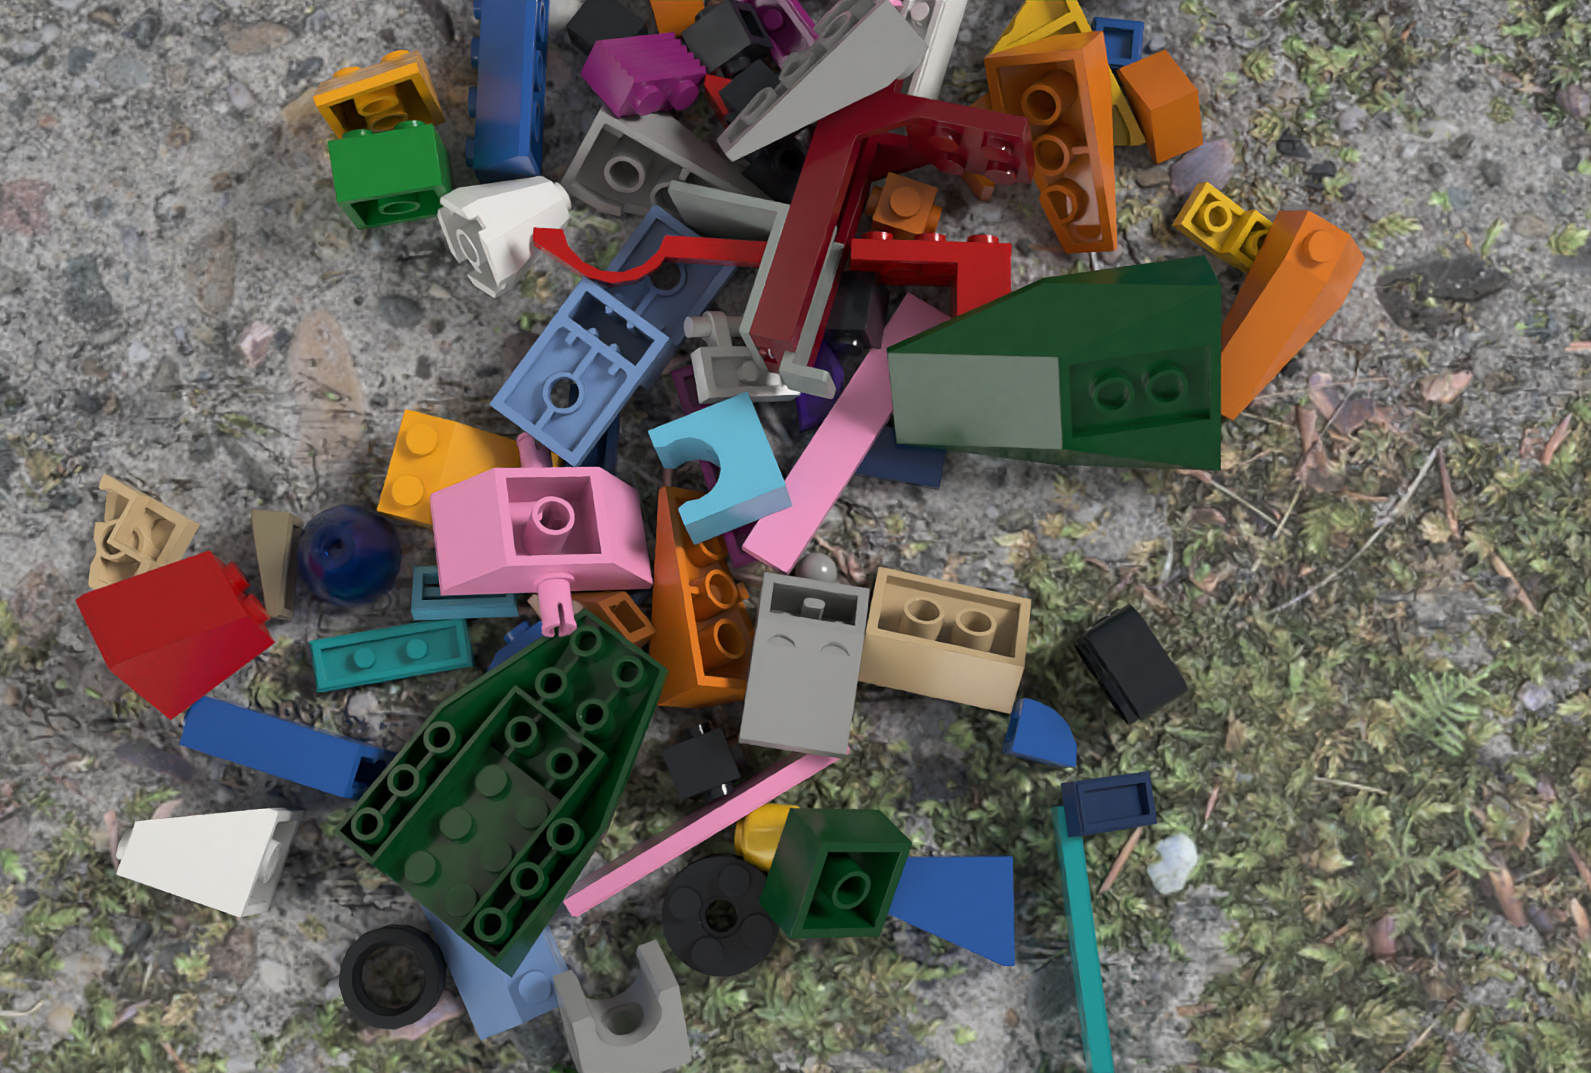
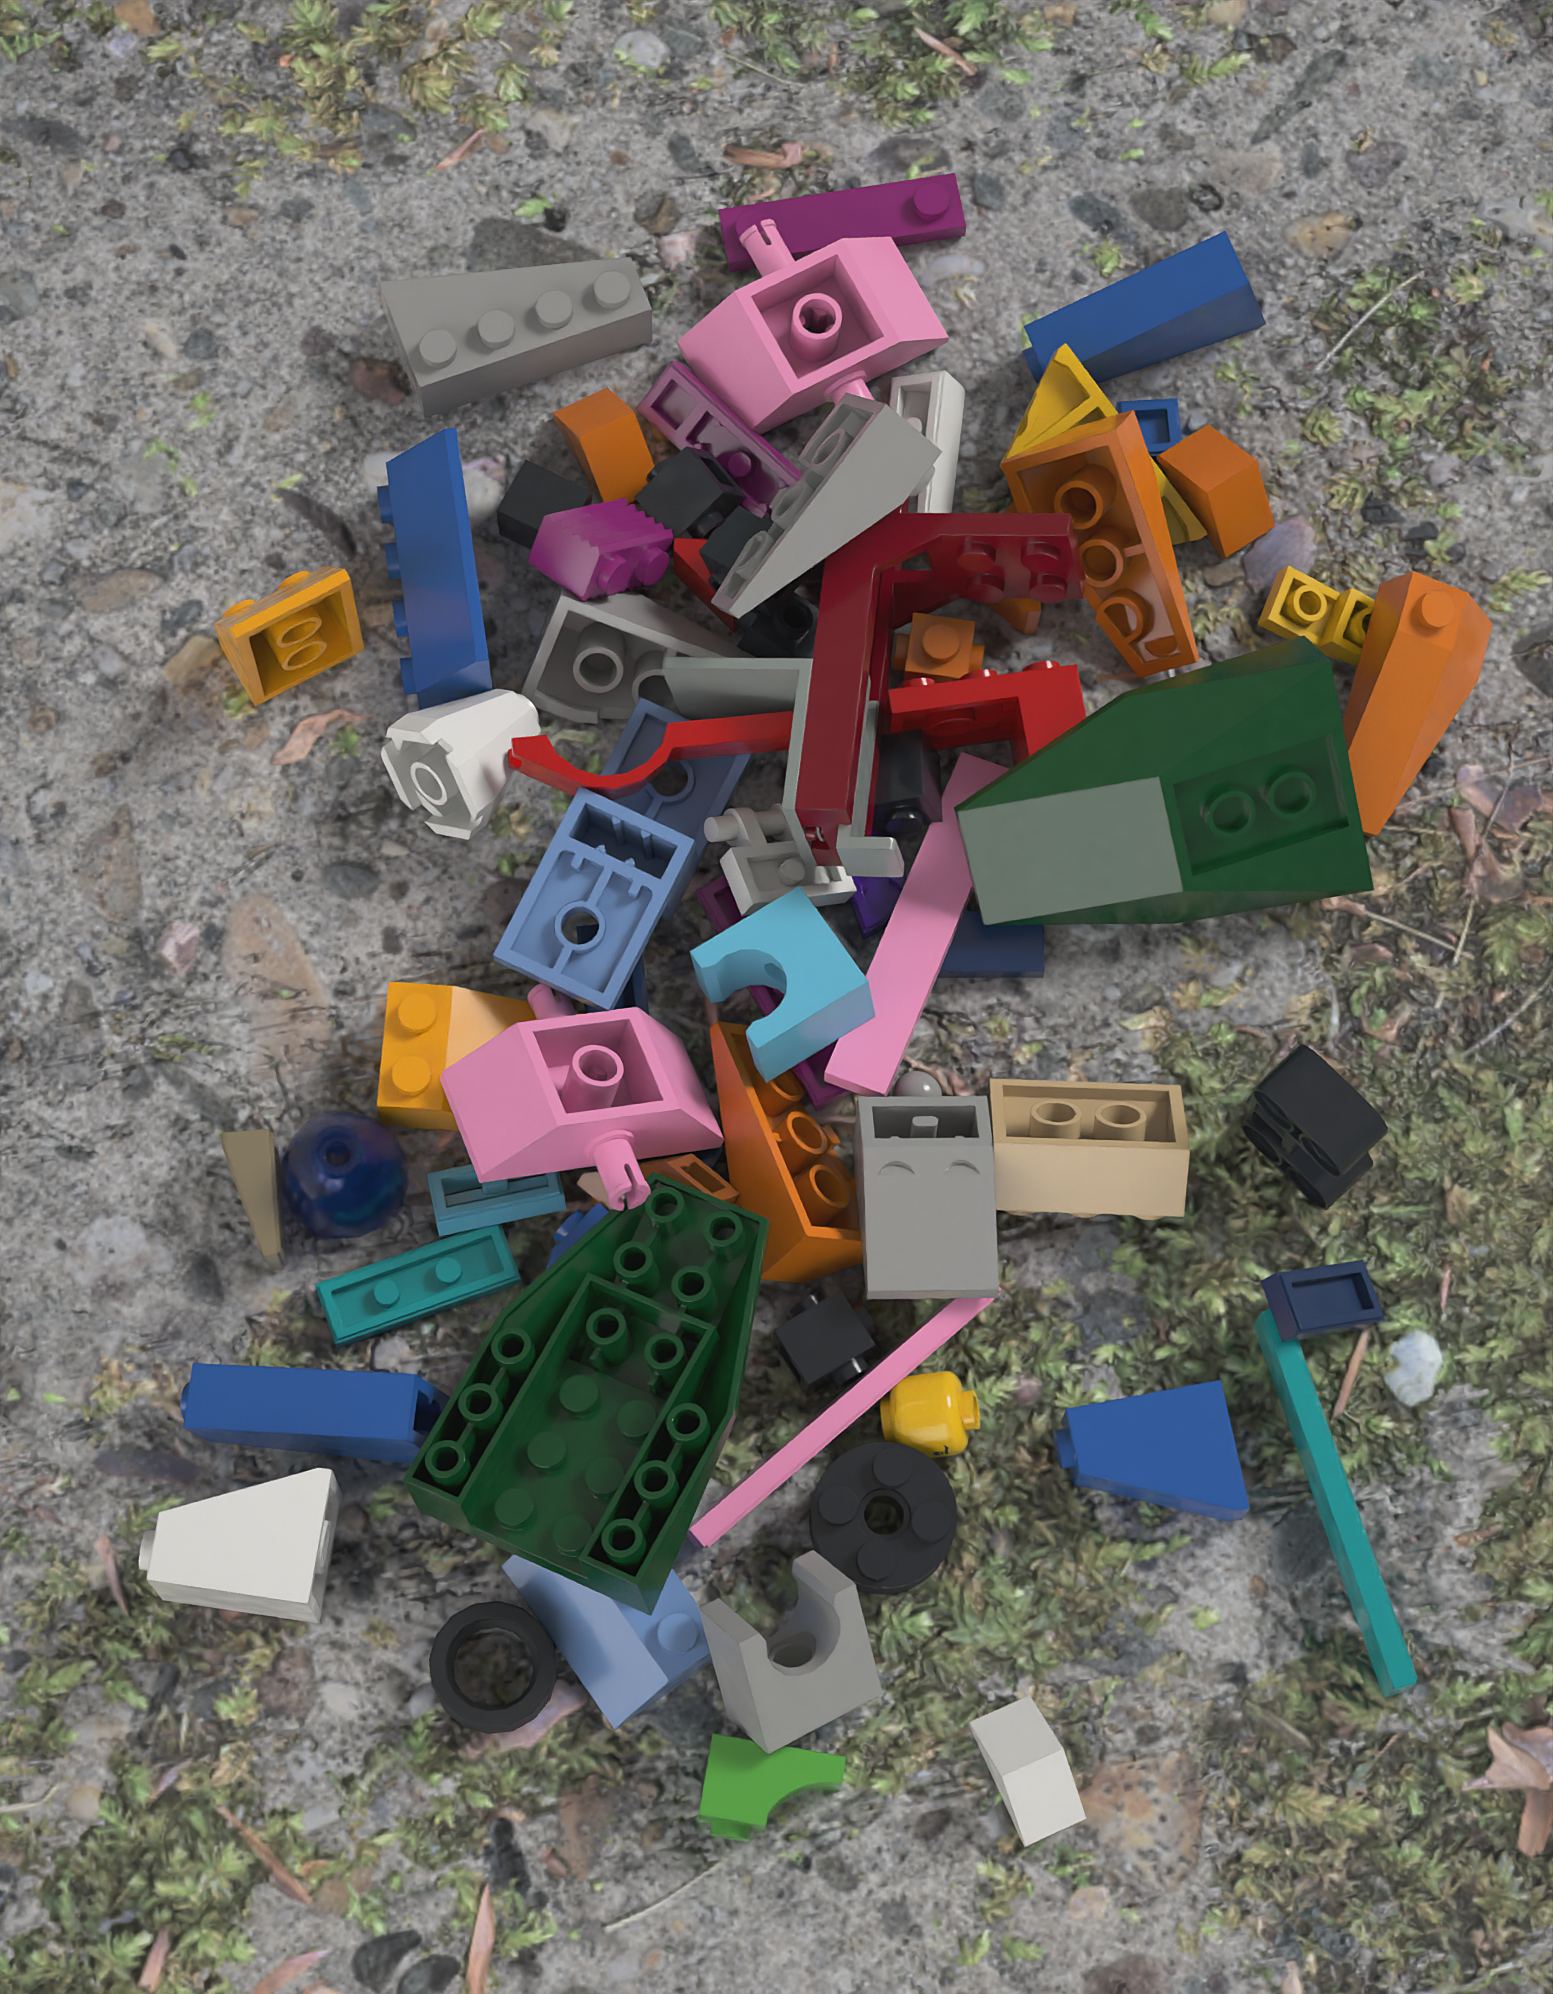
camera: 15 degrees left, 10 degrees down
red slope [75,550,275,720] -> none
tan slope [88,473,200,590] -> none
green brick [328,120,455,230] -> none
dark green brick [759,808,913,939] -> none
blue brick [1002,698,1077,768] -> none

